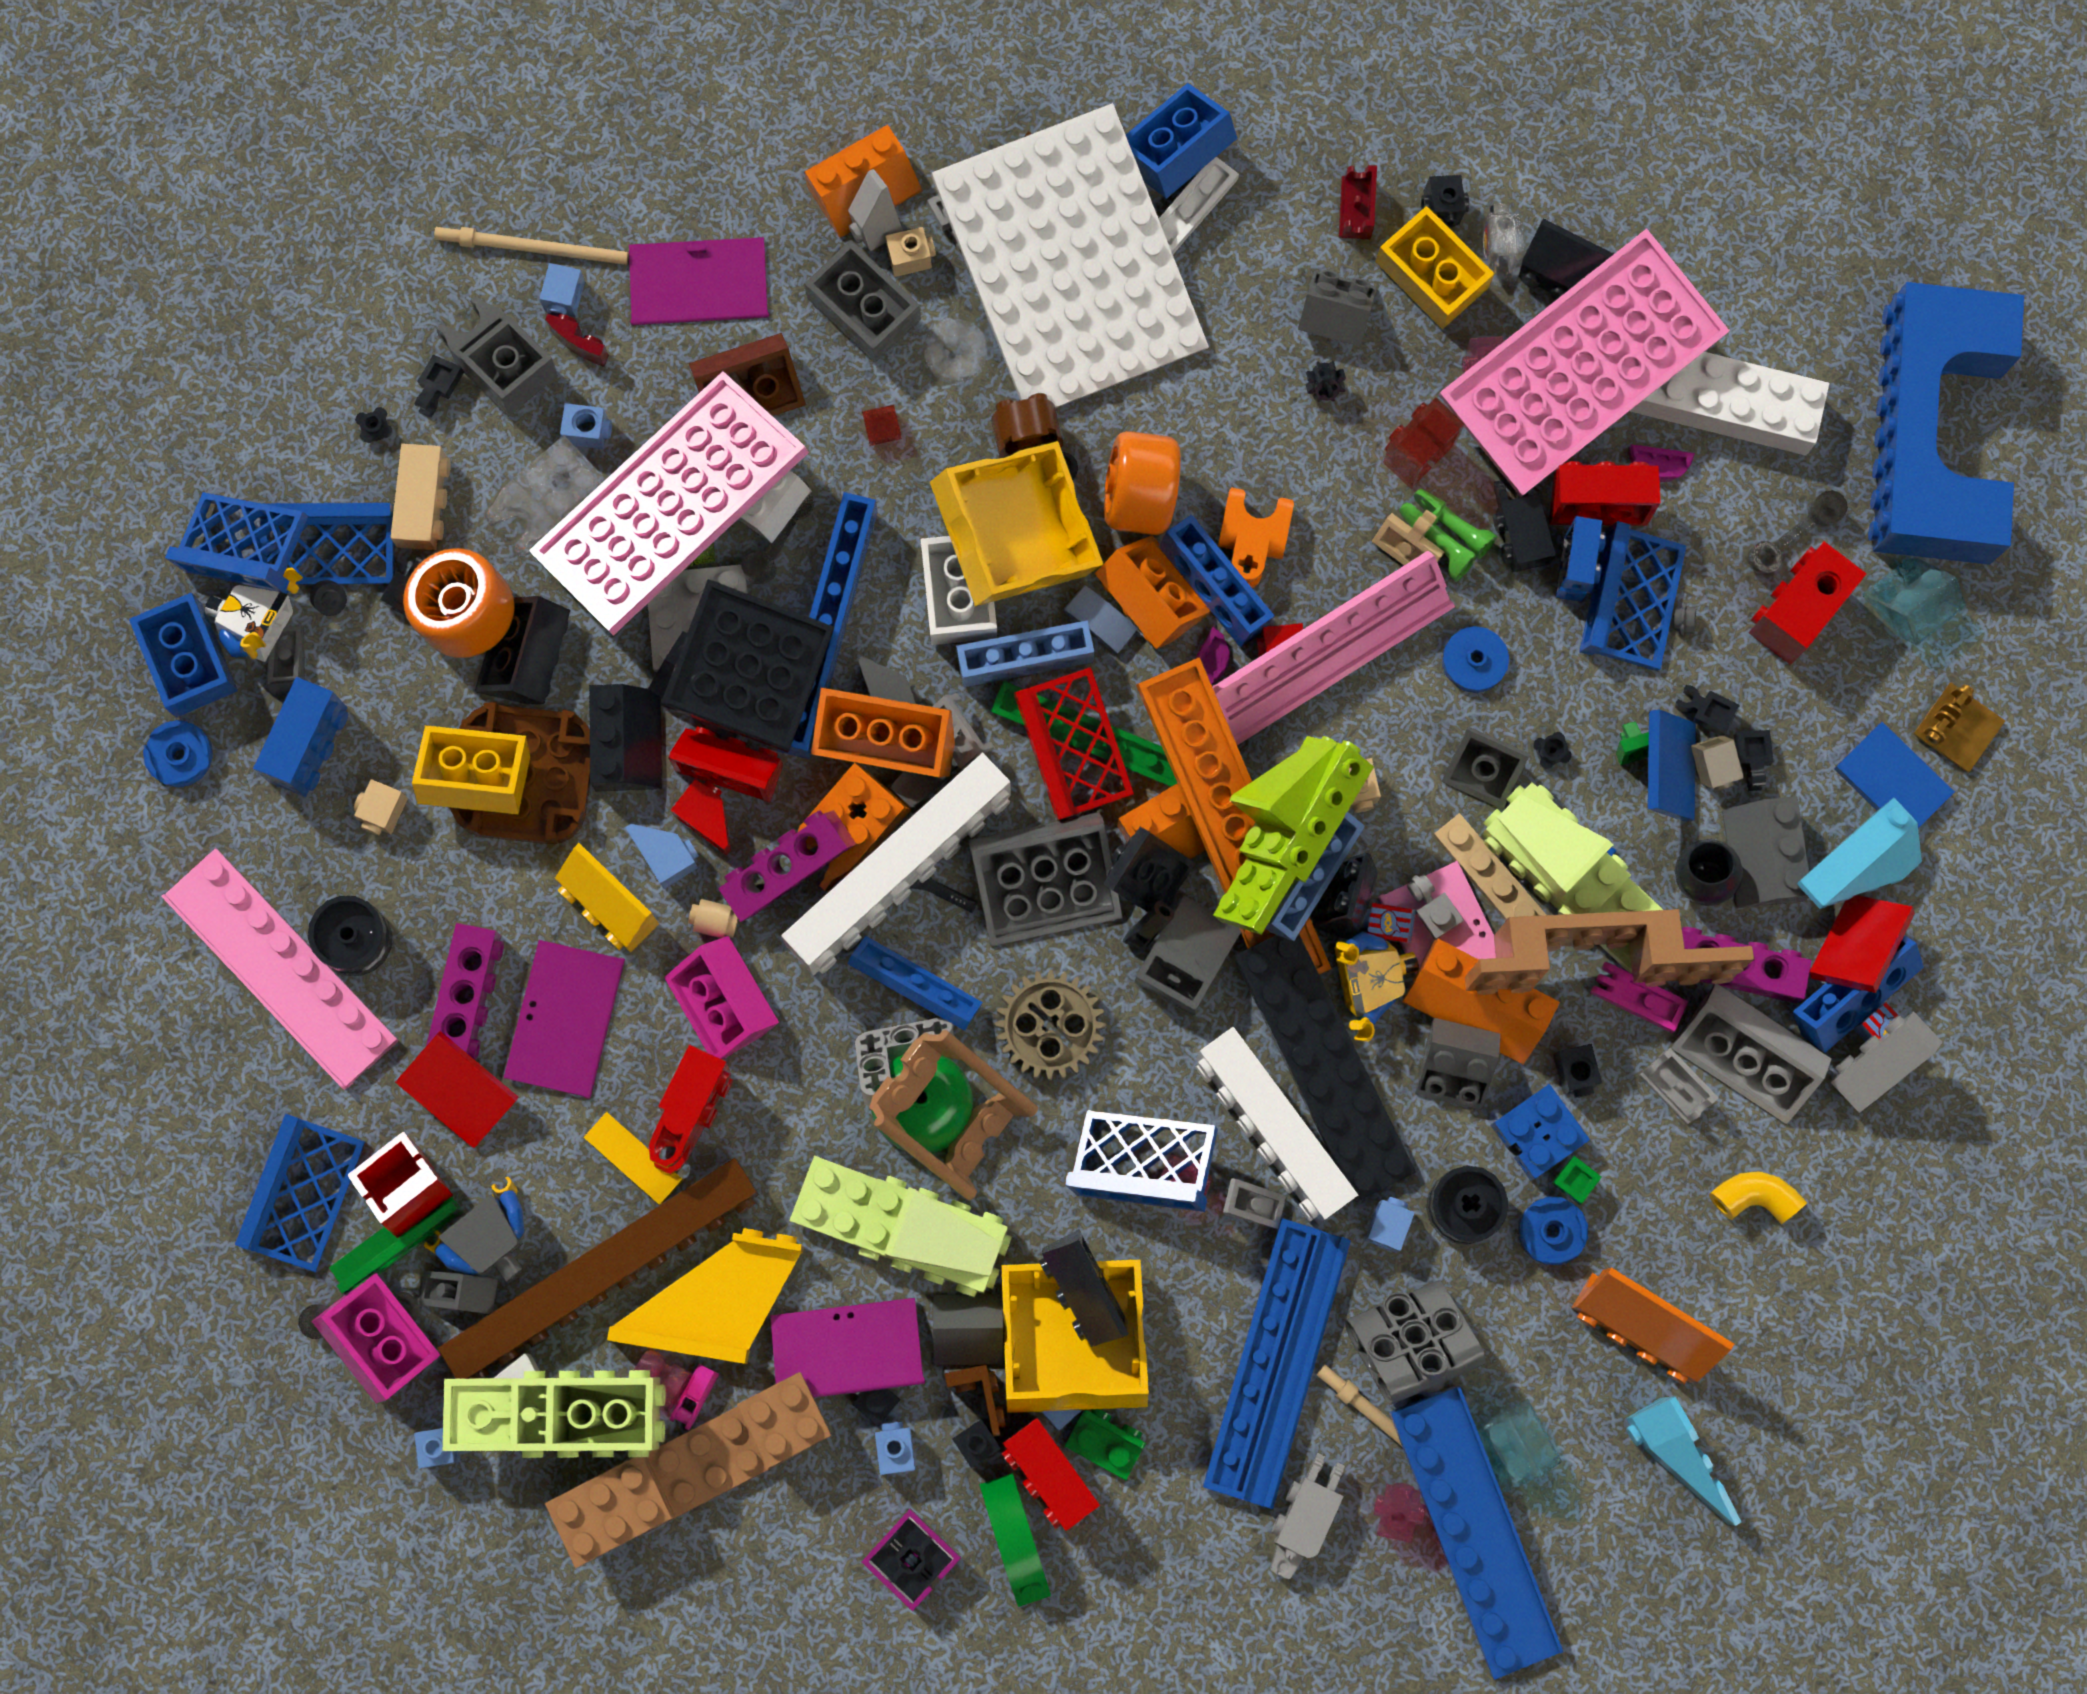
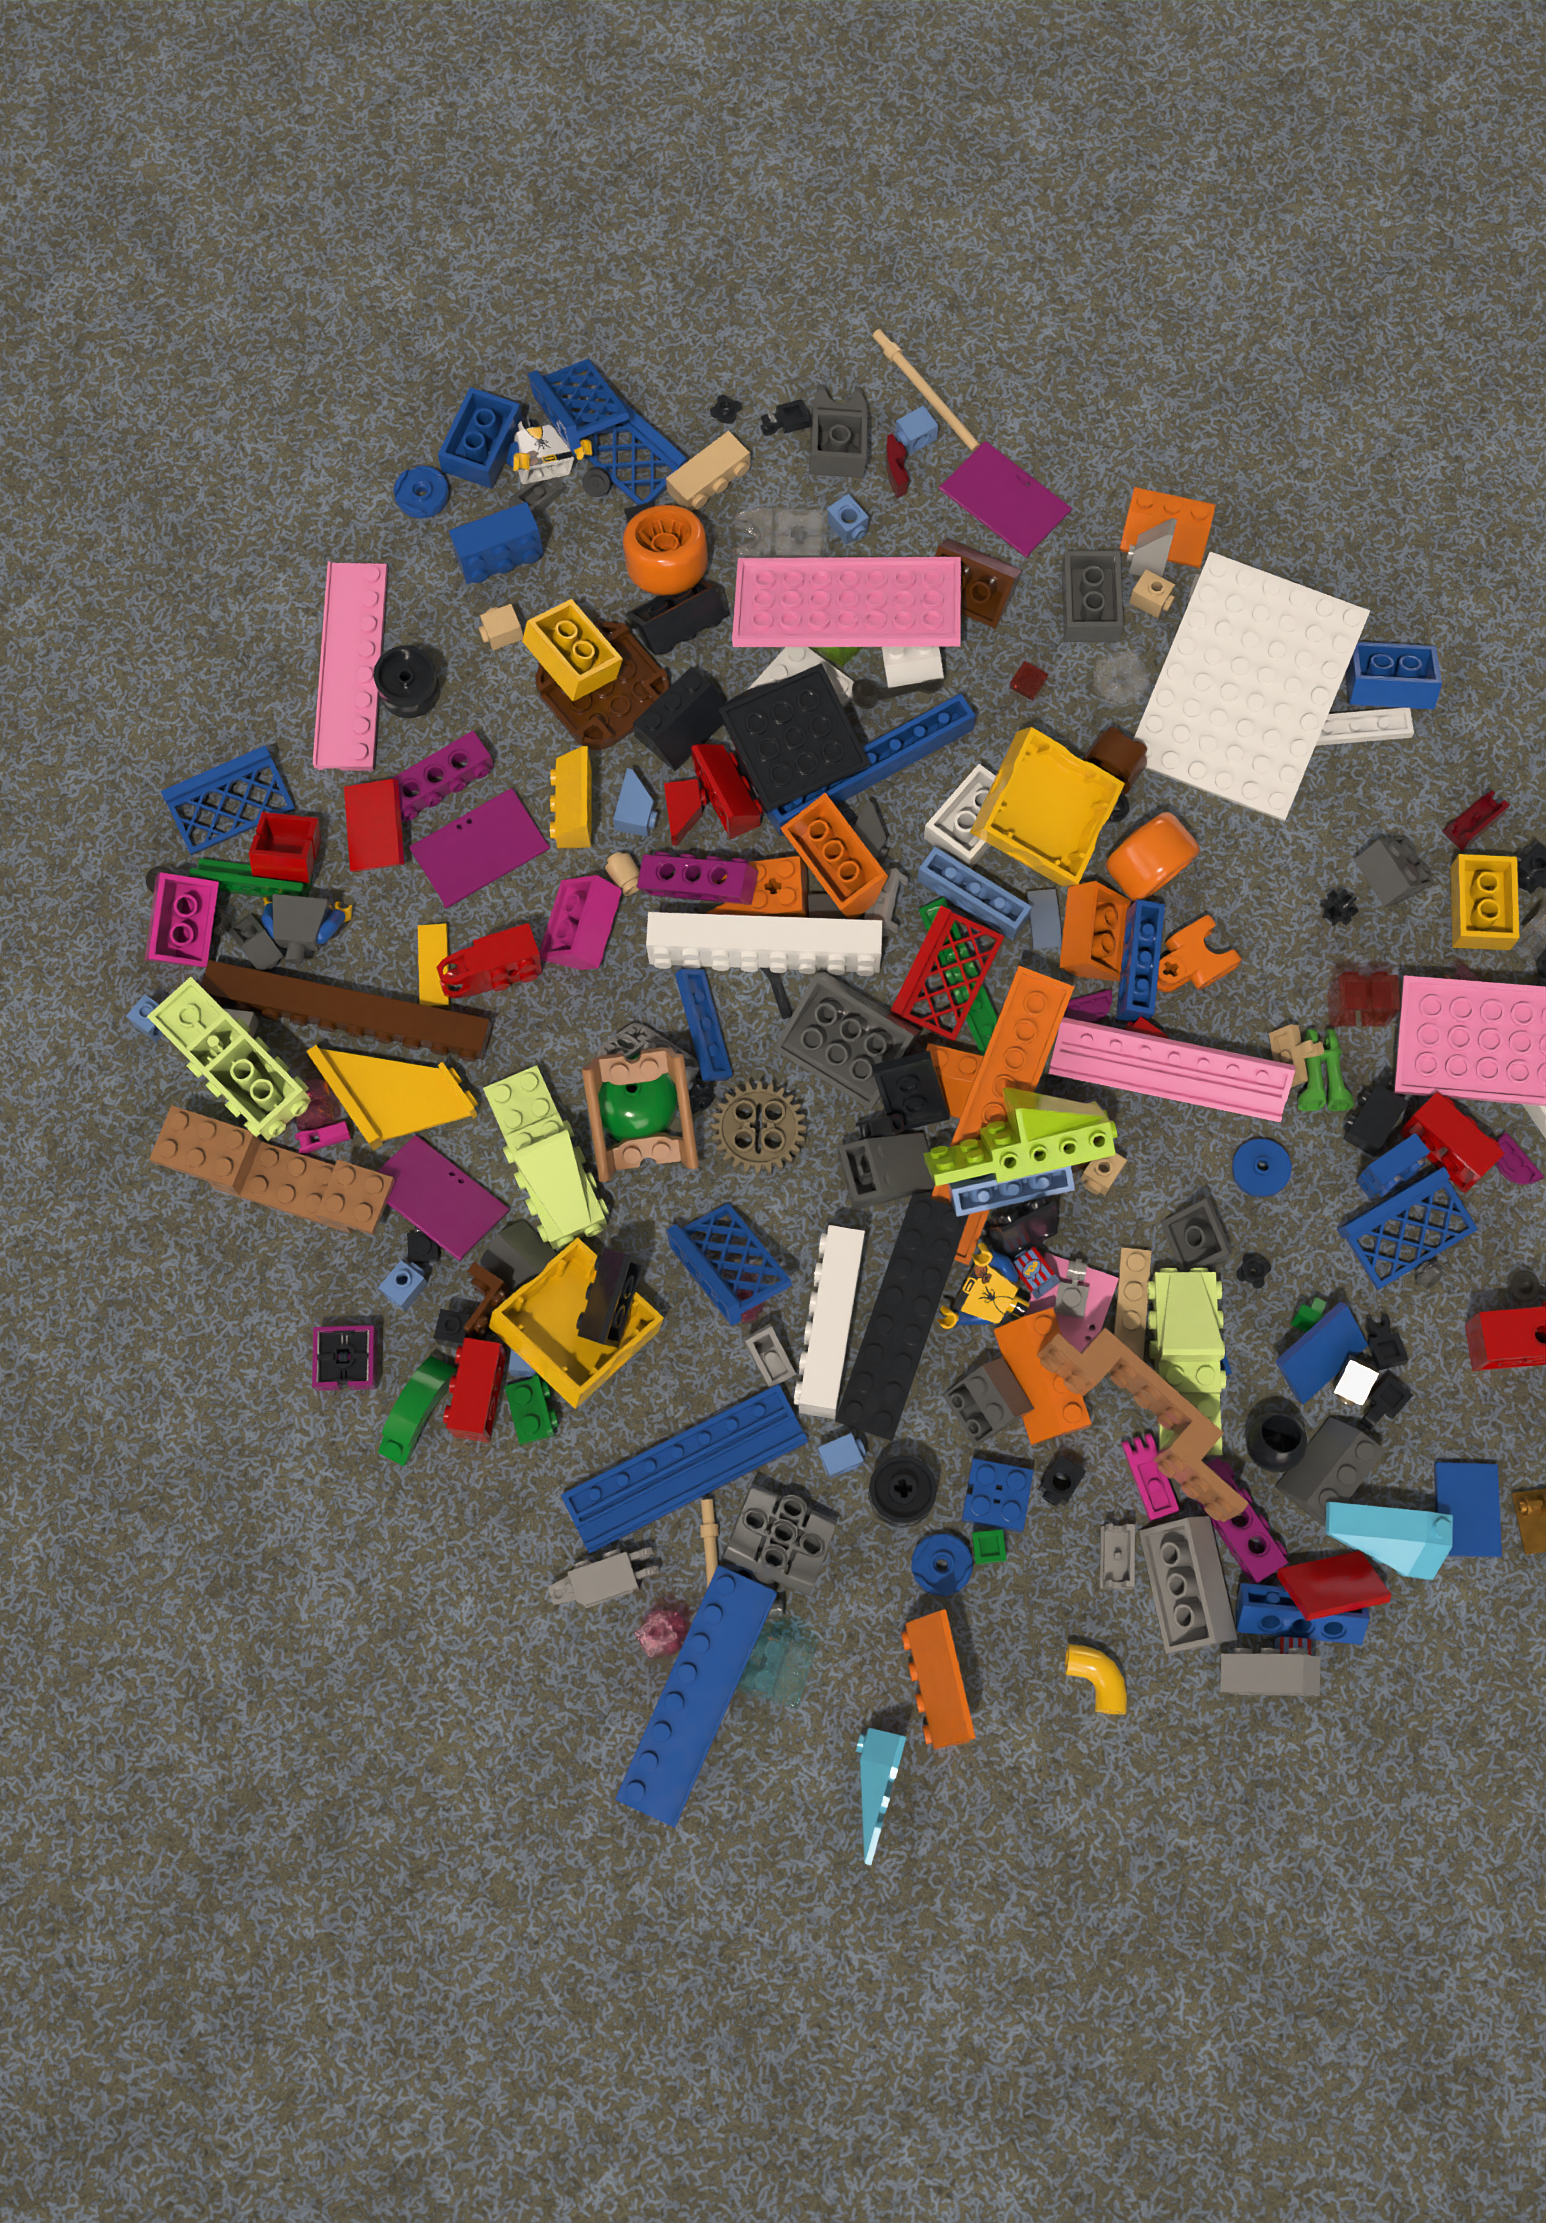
camera: 50 degrees right, 5 degrees down
none -> black plate [689,1084,715,1114]

